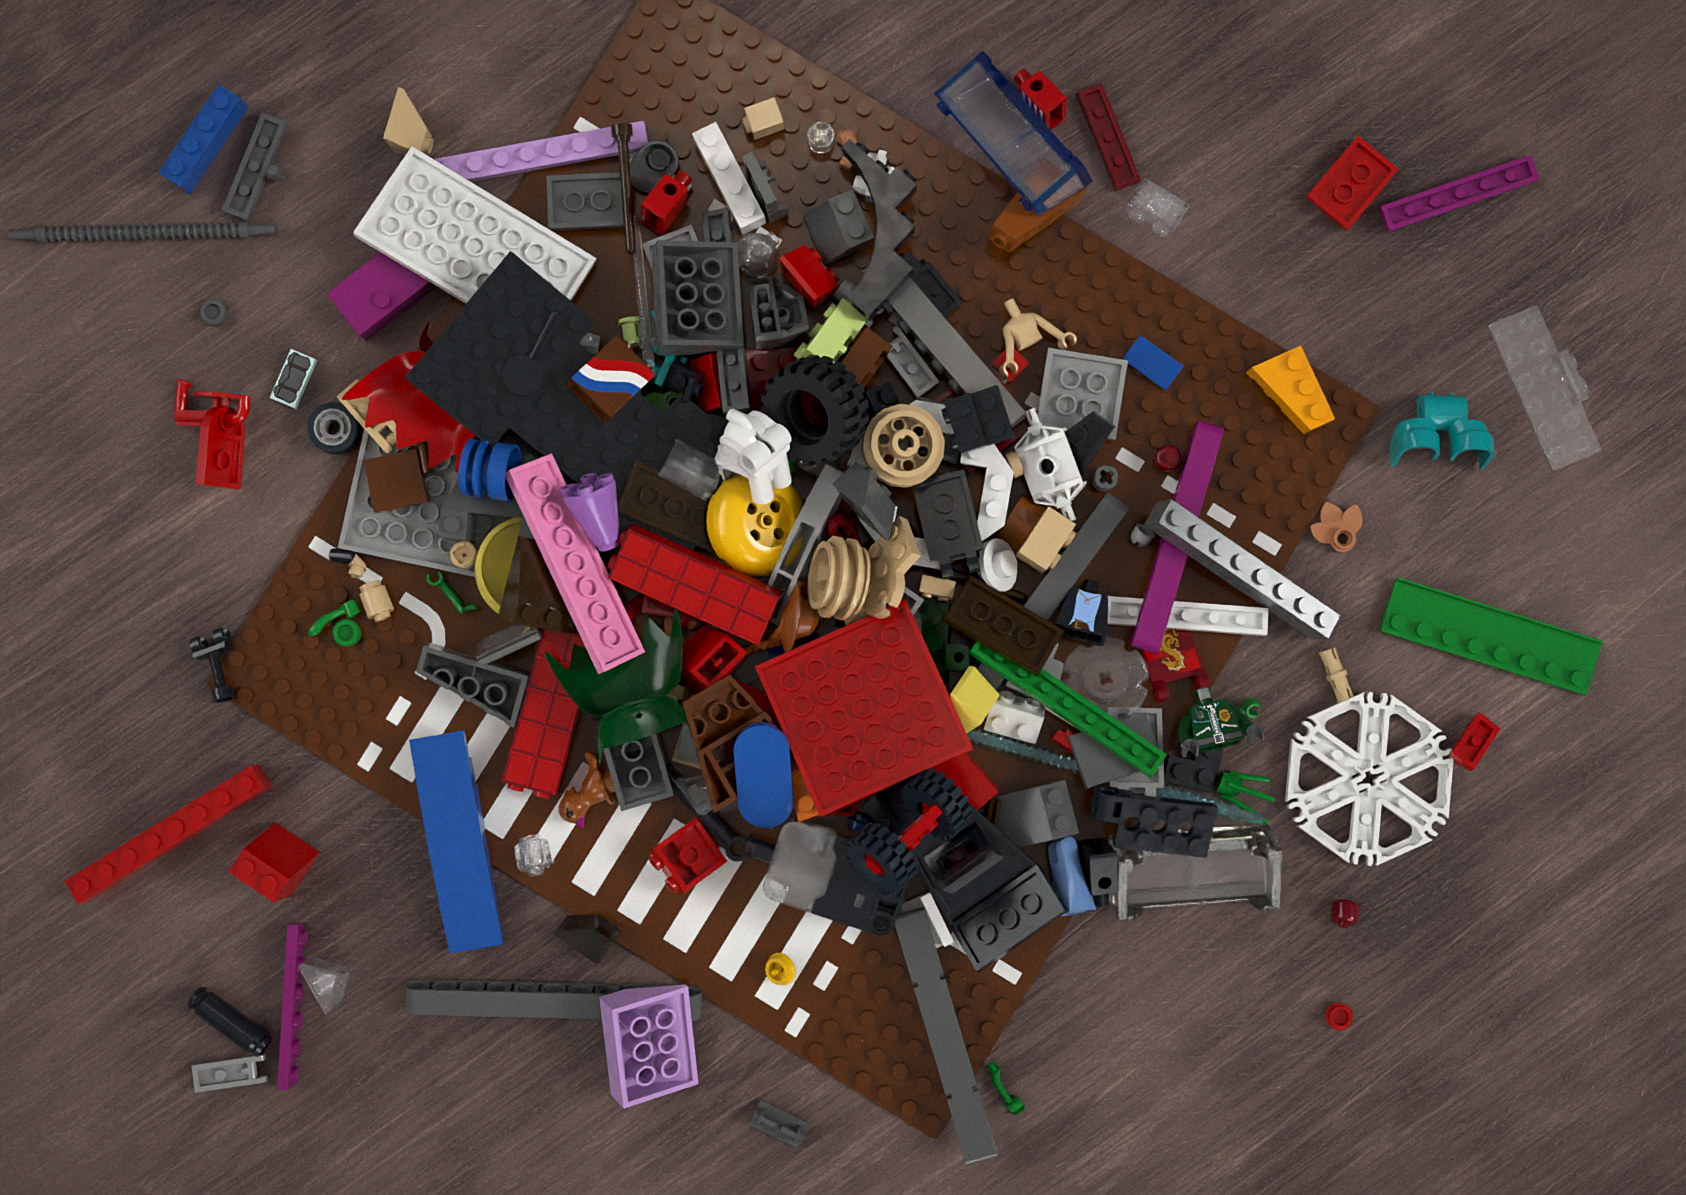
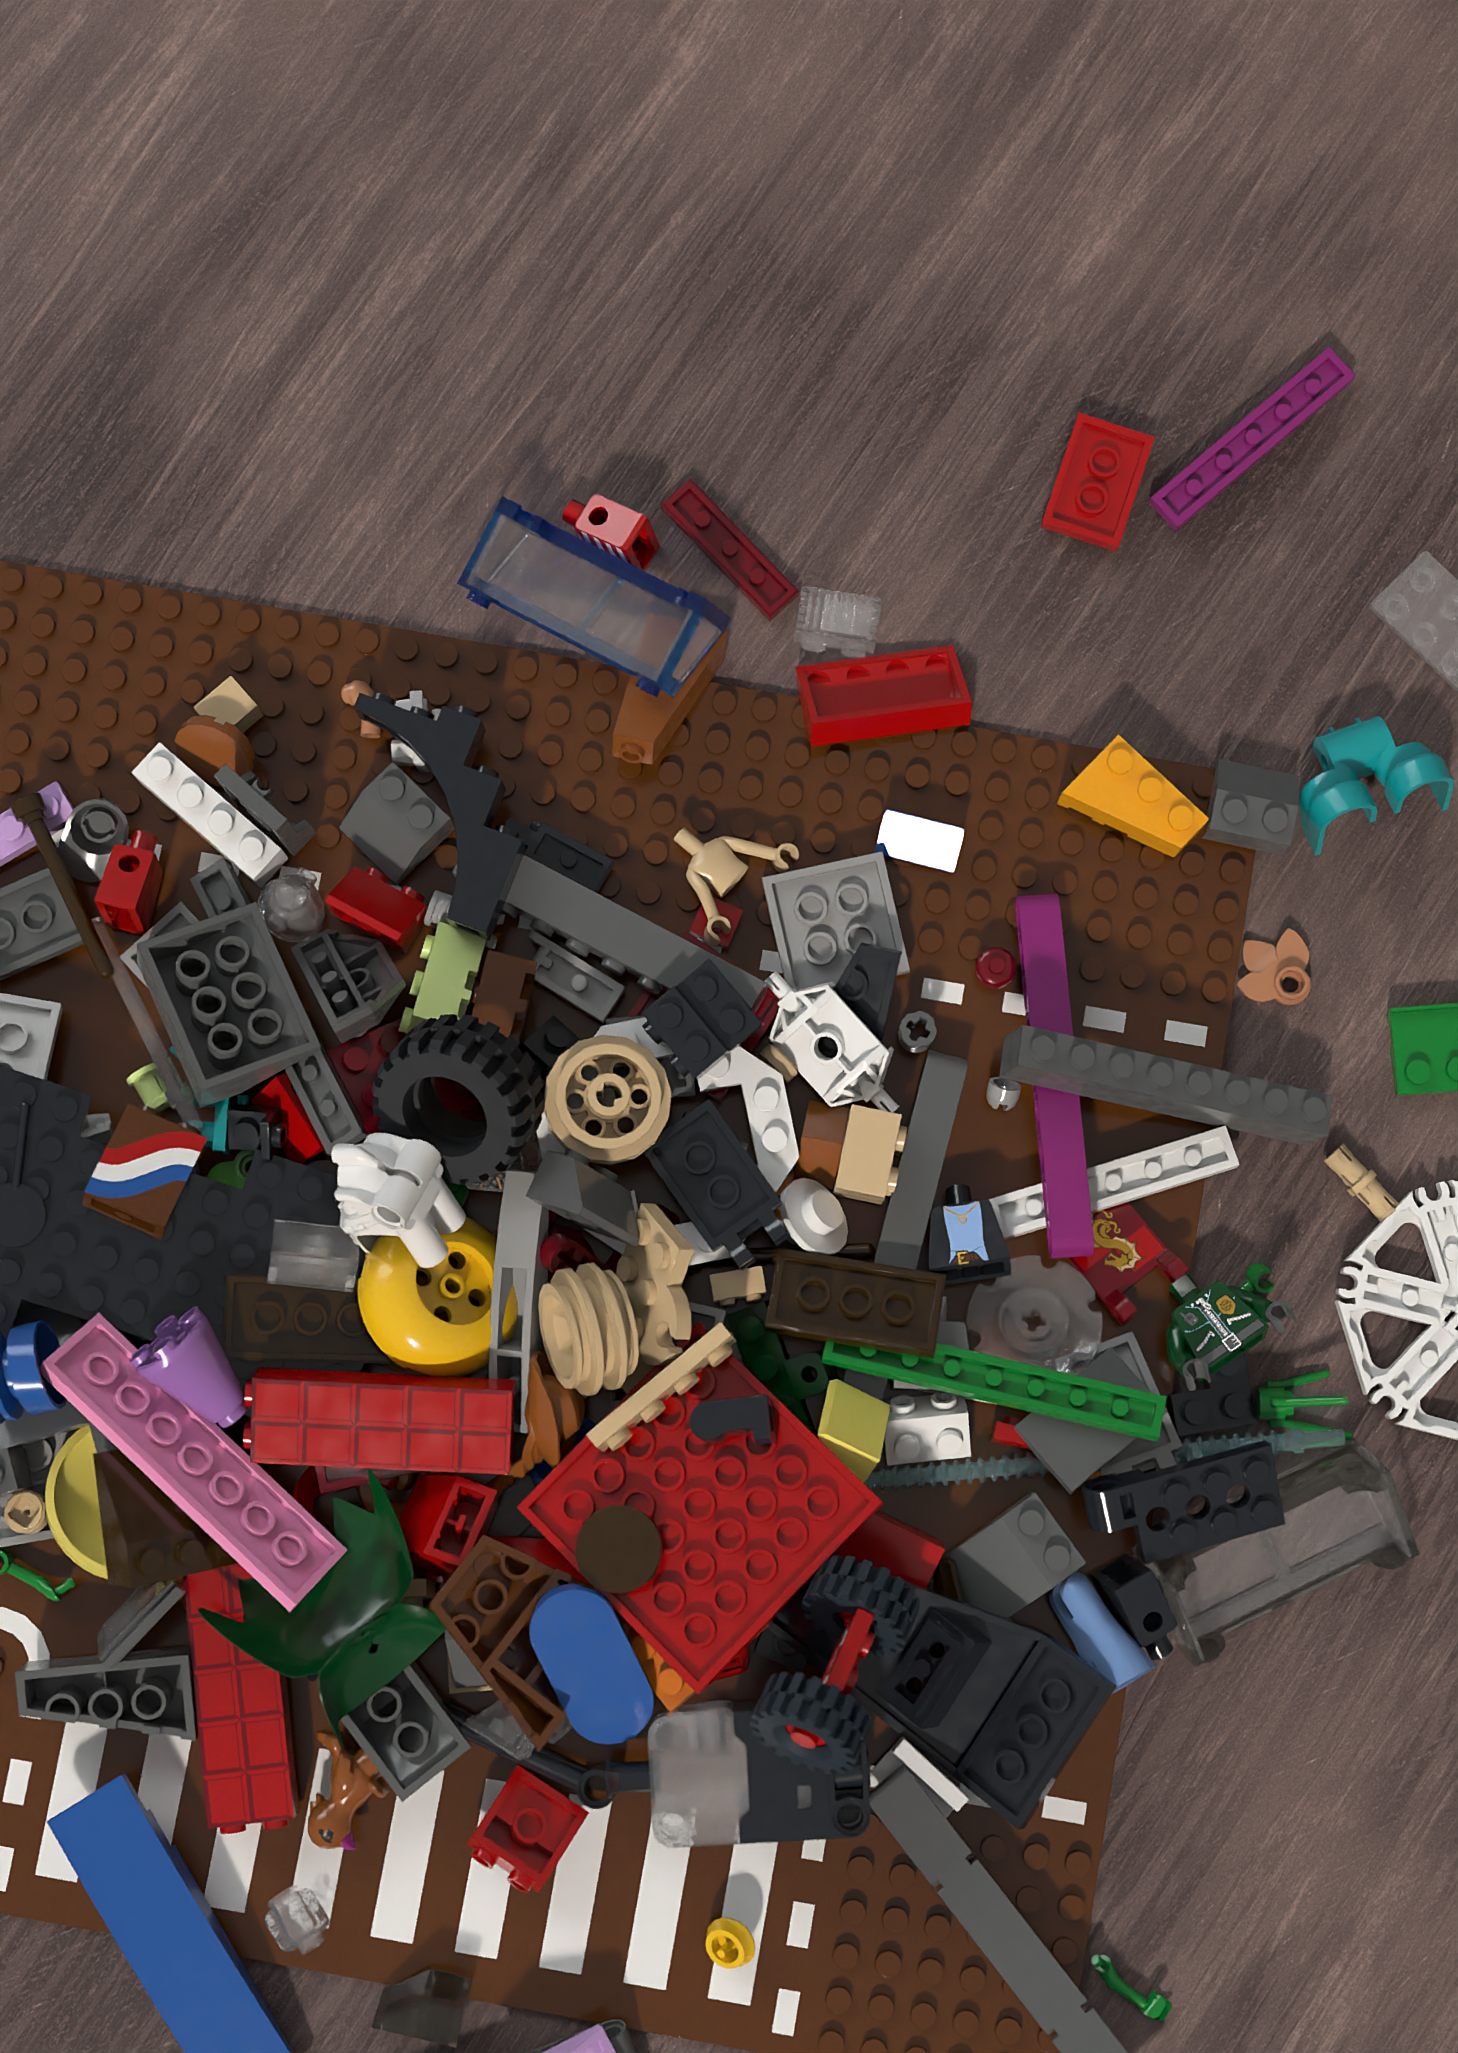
camera: 20 degrees left, 5 degrees down
clear wheel [808,122,834,153] -> none
dark blue plate [847,812,871,832] -> none
none -> dark orange tile [174,715,255,787]
none -> dark brown tile [575,1505,663,1594]
none -> tan plate [586,1322,737,1452]
none -> black leg [689,1394,776,1445]
none -> red slope [795,645,972,747]
none -> dark grey slope [1202,759,1299,856]

